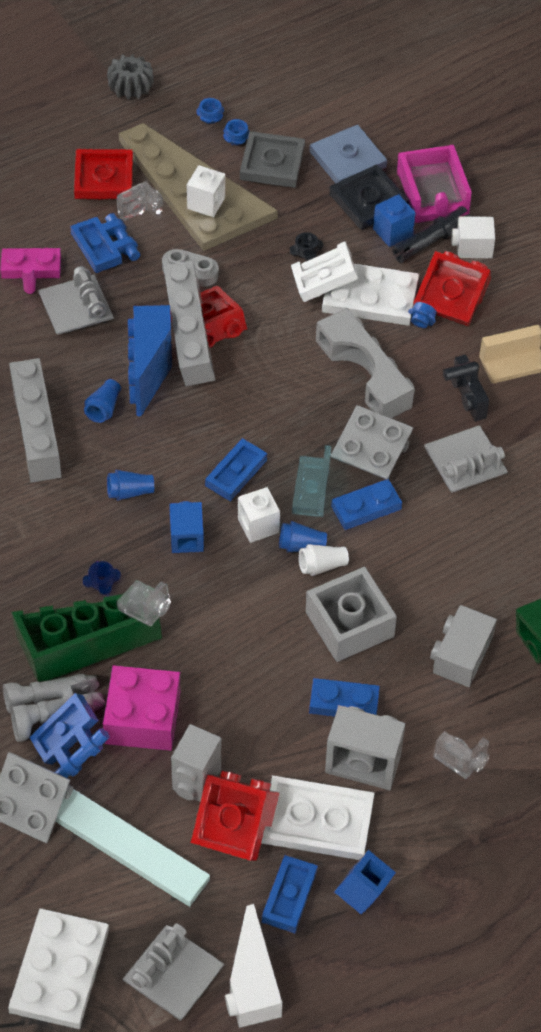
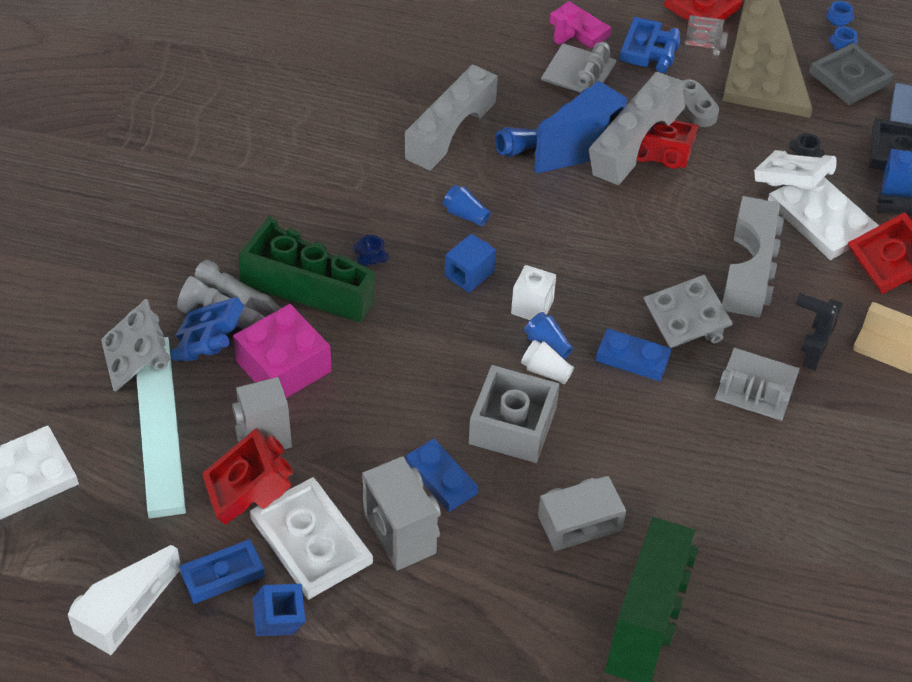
camera: 45 degrees right, 5 degrees down
clear bracket [117,580,170,626] -> none
light grey hinge [123,924,224,1021] -> none
white brick [187,165,225,217] -> none
blue plate [205,438,267,502] -> none
clear light blue panel [292,445,332,517] -> none
blue plate [408,302,437,328] -> none
clear bracket [433,731,489,779] -> none

